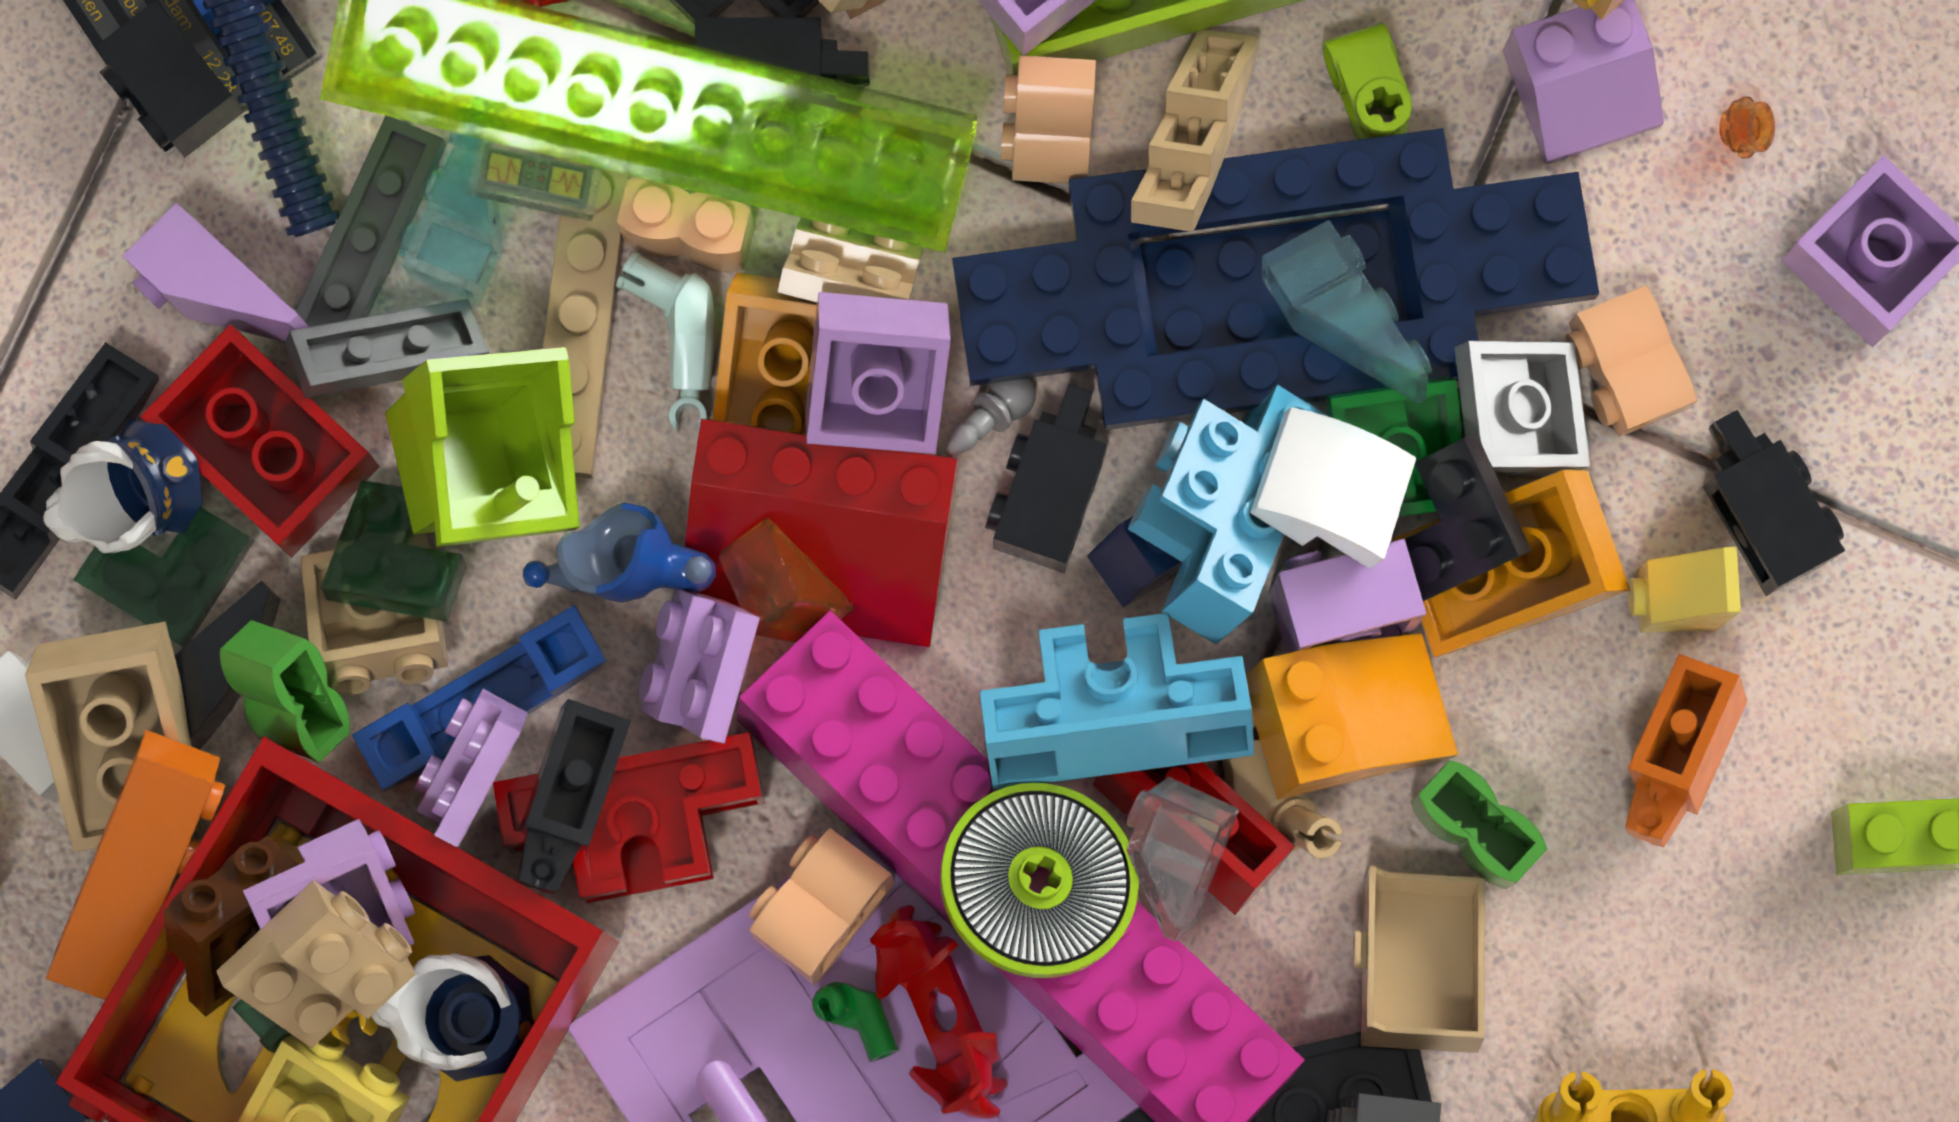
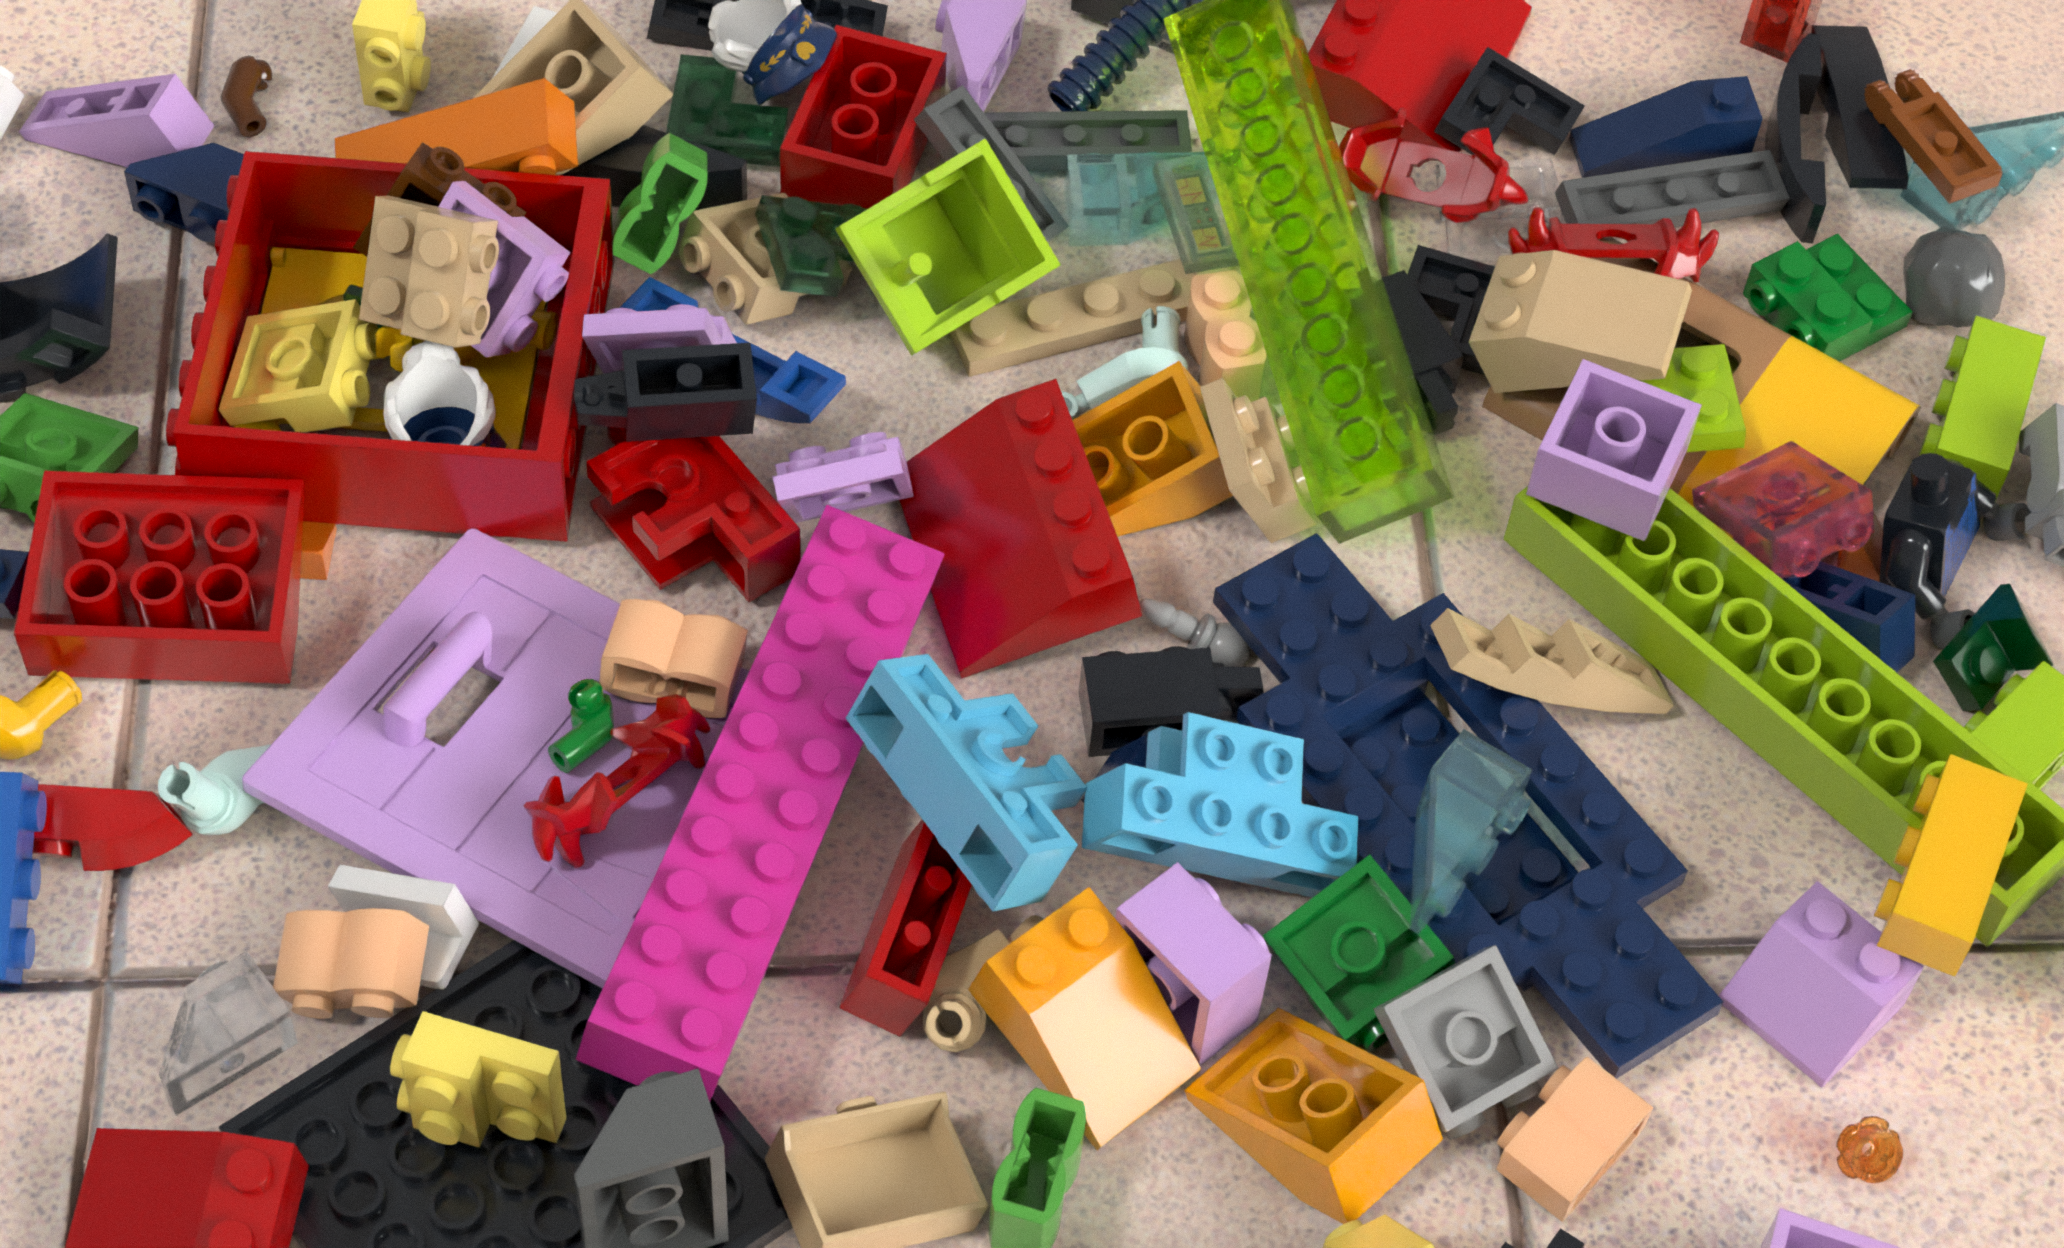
camera: 60 degrees right, 25 degrees down
piece [522,502,716,603] -> none
clear orange slope [719,517,854,643] -> none
lavender brick [806,292,951,454] -> none
piece [940,783,1139,978] -> none
light nougat brick [1001,55,1096,184] -> none
clear slope [1126,777,1239,942] -> none
white slope [1250,407,1416,569] -> none
lime piece [1322,22,1412,140] -> none
black plate [1405,433,1531,601] -> none

